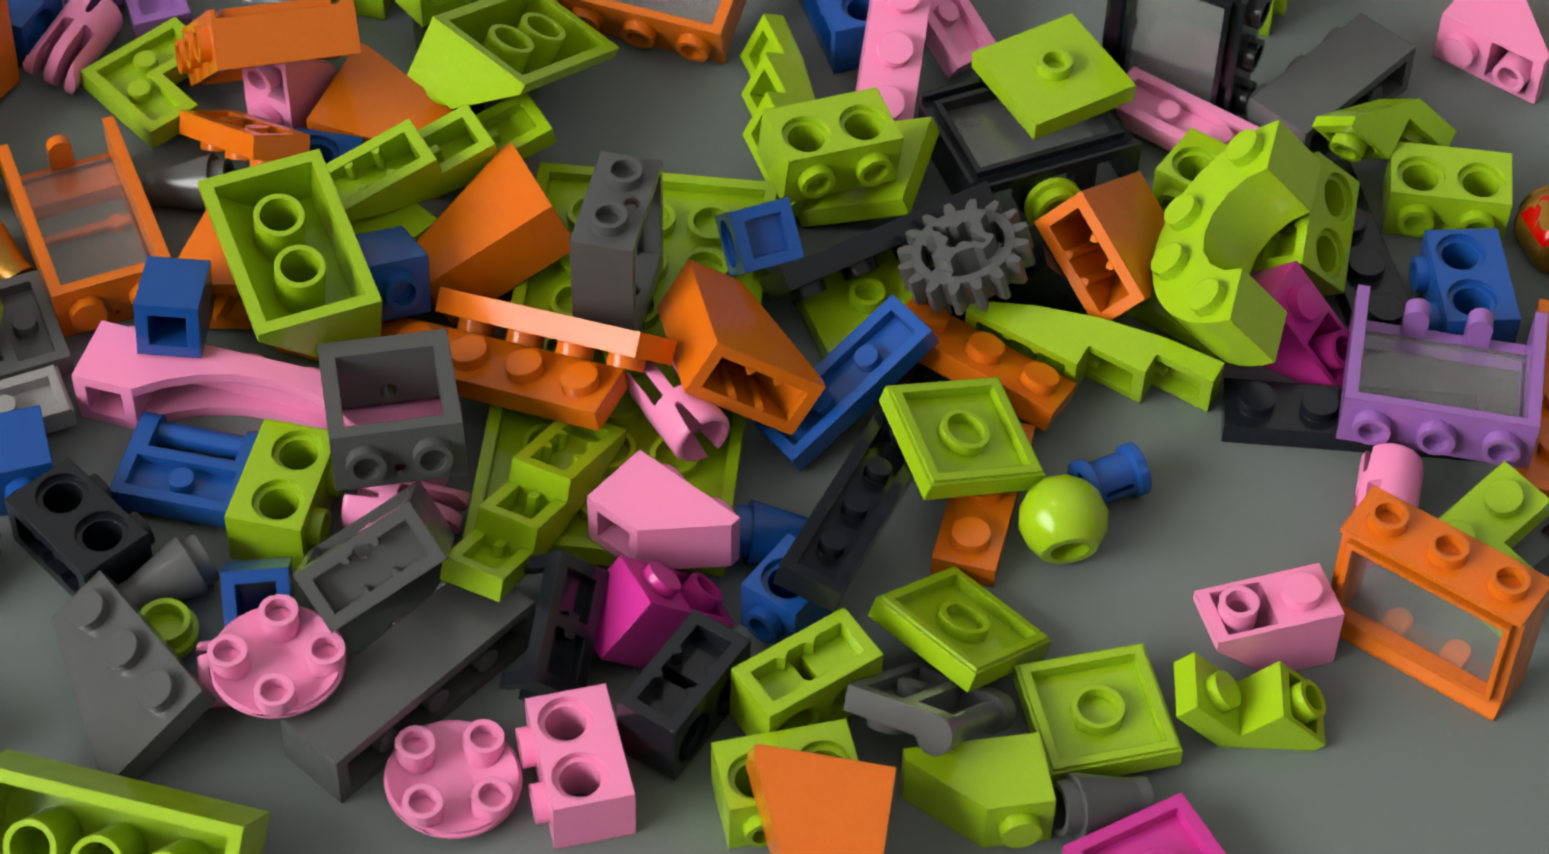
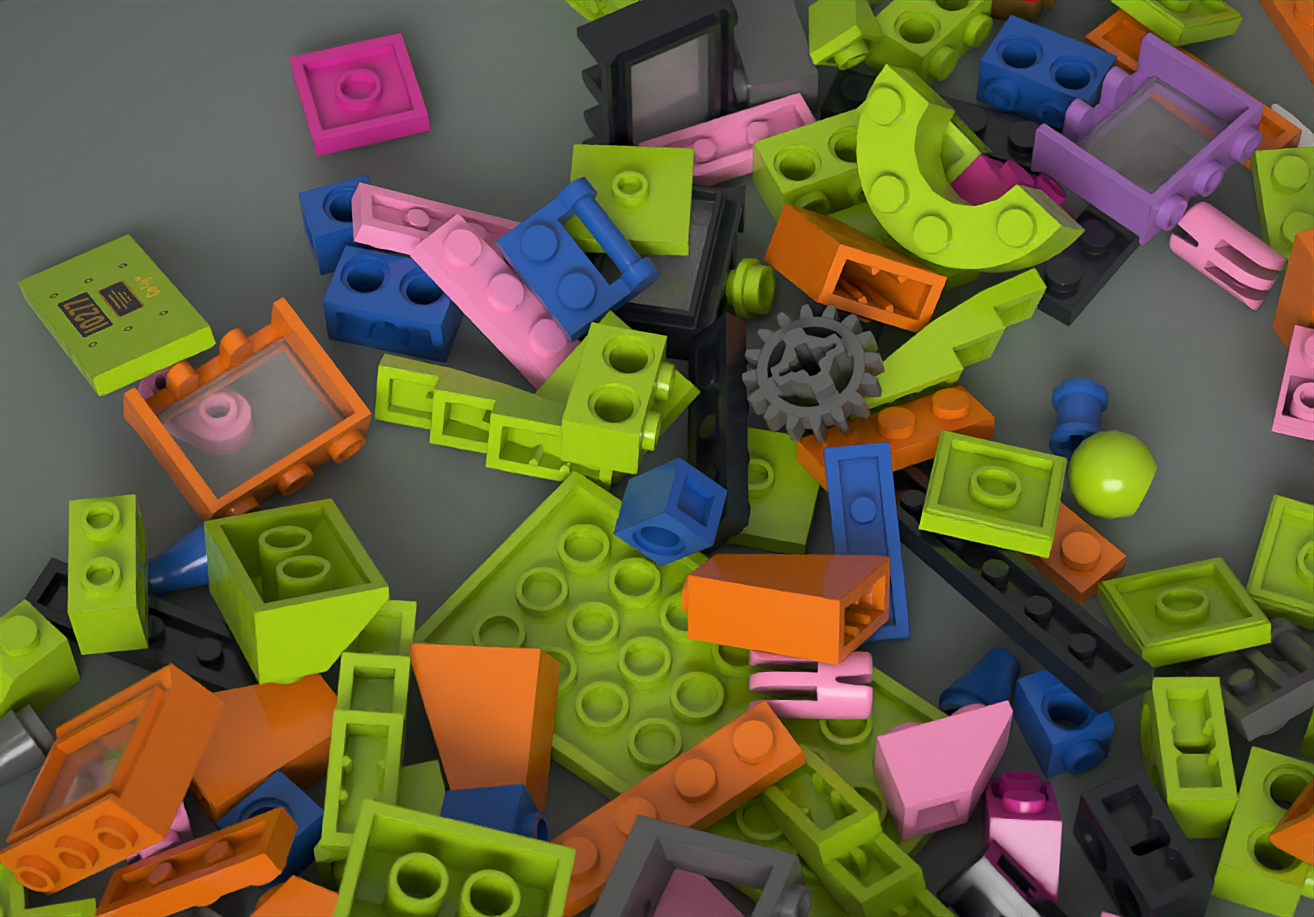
camera: 55 degrees left, 5 degrees up
orange plate [435,287,677,373] -> none
dark grey window [570,151,664,332] -> none
none -> blue plate [496,177,661,343]

